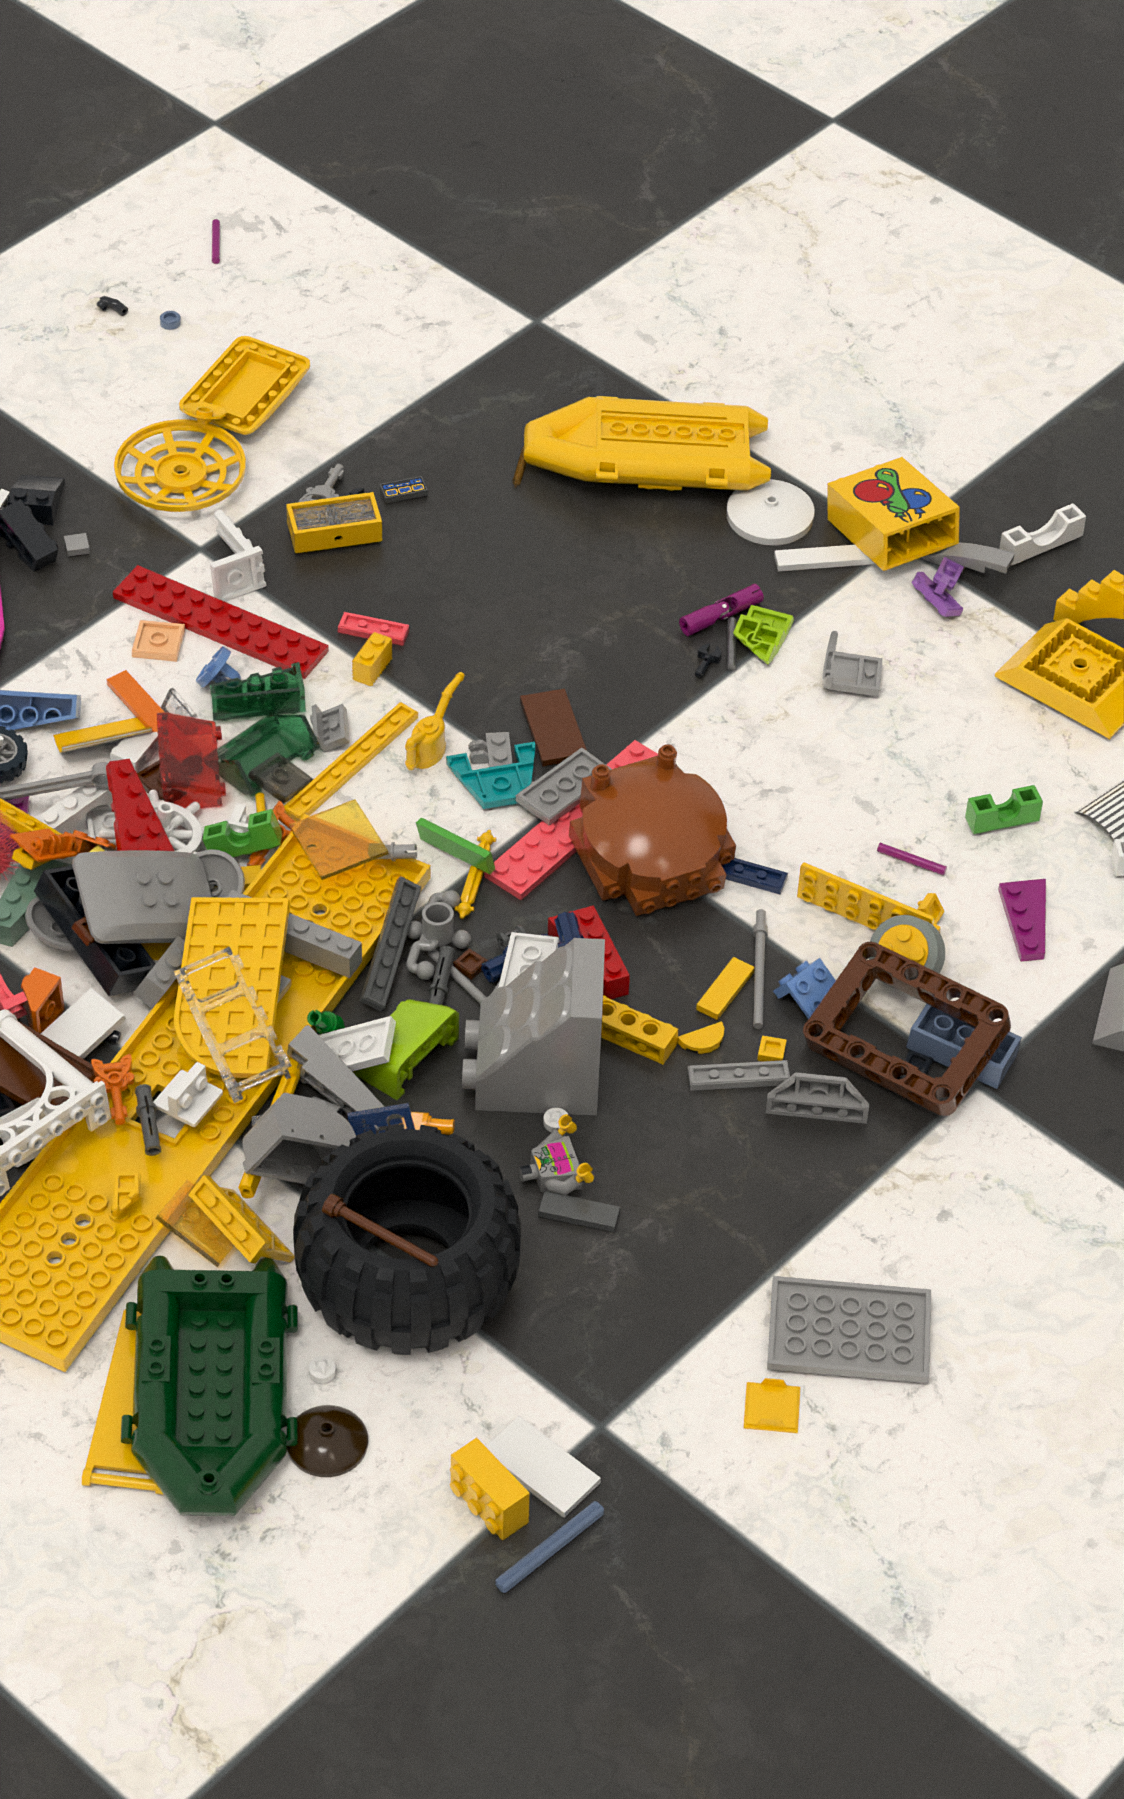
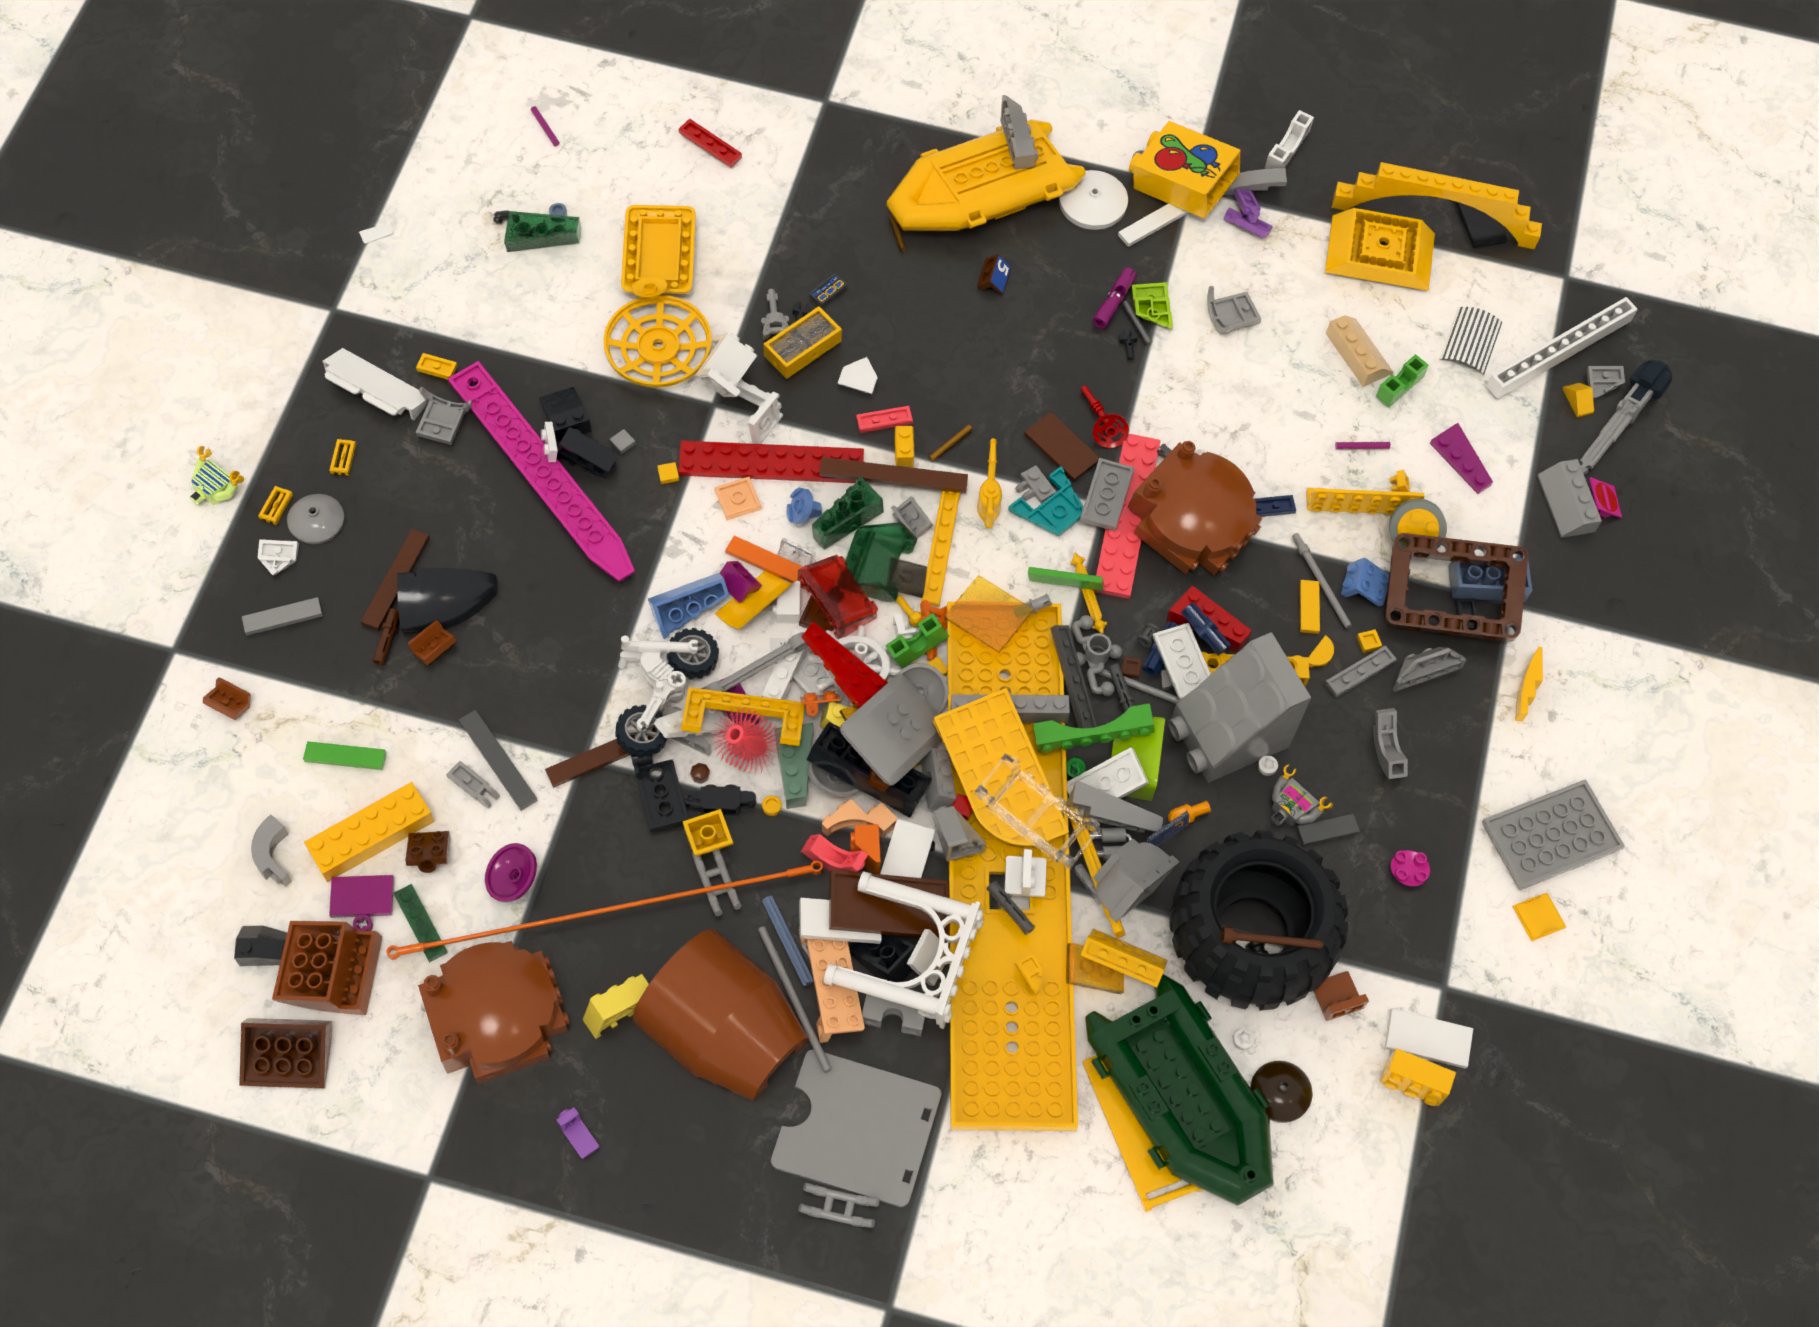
camera: 30 degrees left, 15 degrees up
orange hinge [10,829,77,862] -> none
orange piece [91,1054,135,1125] -> none
sand blue axle [495,1501,604,1593] -> none
none -> clear green wedge [504,211,582,252]
none -> yellow tile [657,462,679,484]
none -> red plate [679,118,742,168]
none -> white bracket [695,333,757,397]
none -> magenta panel [719,561,762,603]
none -> reddish brown tile [819,457,968,493]
none -> light nougat arch [822,799,898,838]
none -> white slope [838,357,878,395]
none -> pearl gold bar [928,424,973,462]
none -> light grey slope [933,806,986,862]
none -> red tile [952,793,972,820]
none -> panel [977,254,1012,295]
none -> light grey wedge [1000,95,1038,169]
none -> bright green arch [1033,703,1154,753]
none -> red dish [1080,385,1129,448]
none -> dark orange bracket [1313,971,1369,1021]
none -> tan slope [1326,315,1393,387]
none -> light grey arch [1373,708,1408,779]
none -> dark pink dish [1391,850,1430,887]
none -> yellow slope [1515,647,1543,722]

